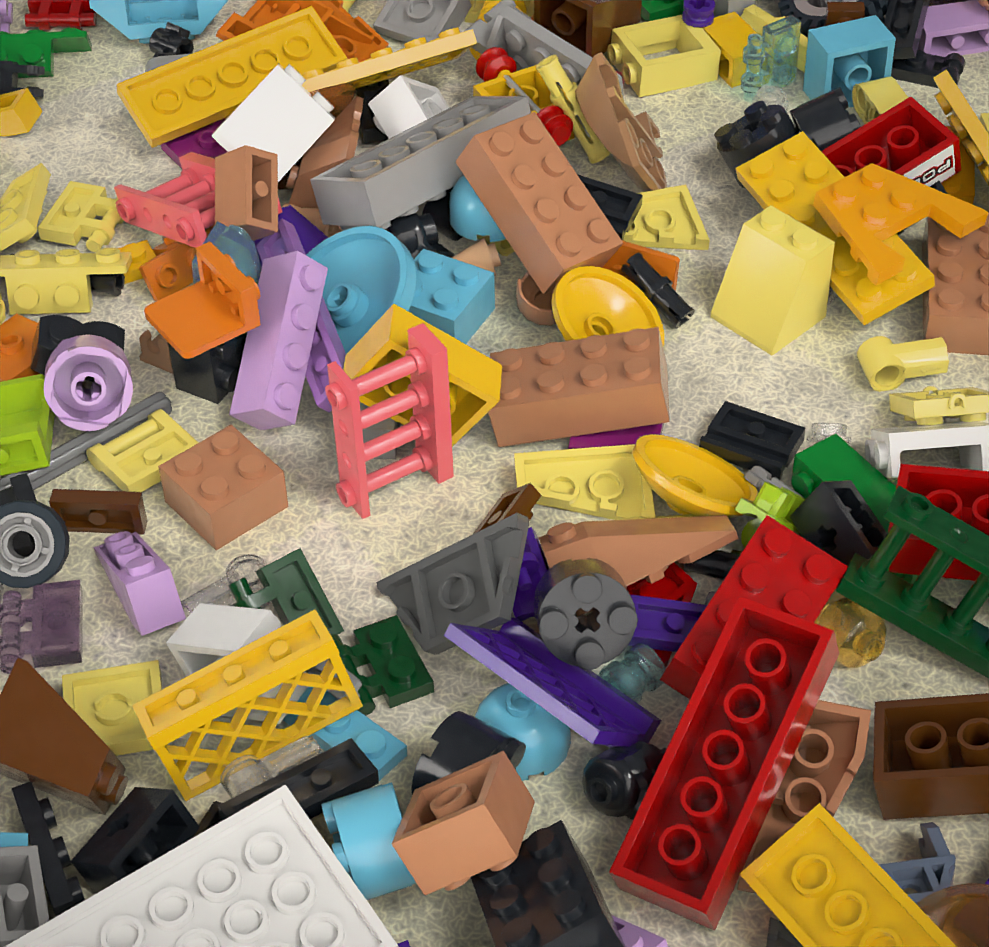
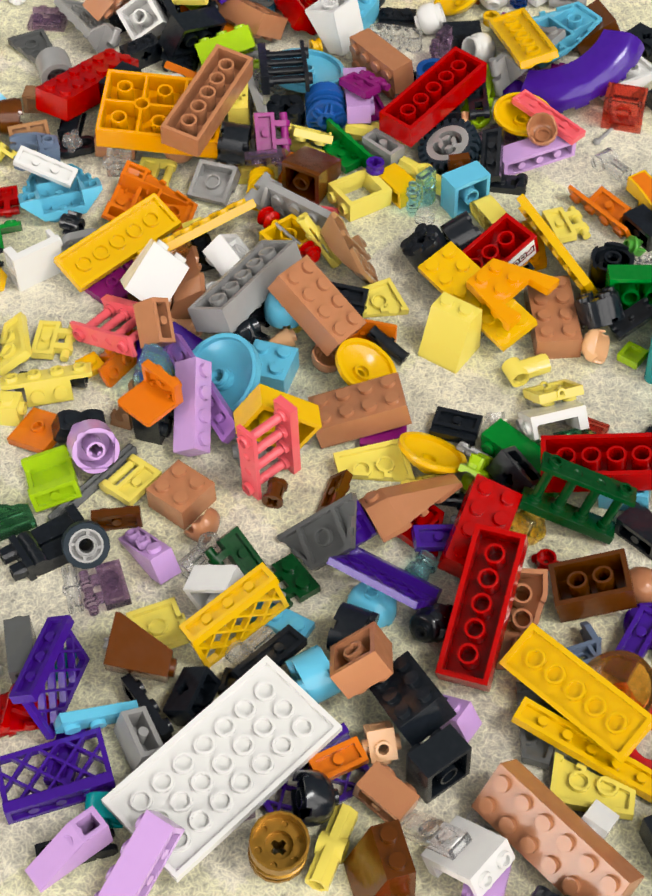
camera: 10 degrees left, 5 degrees up
brick [534,558,638,670] -> none
none -> white panel [3,229,63,292]
none -> nougat hair [184,507,220,543]
none -> reddish brown bush [262,477,288,509]
none -> red plate [531,549,559,571]

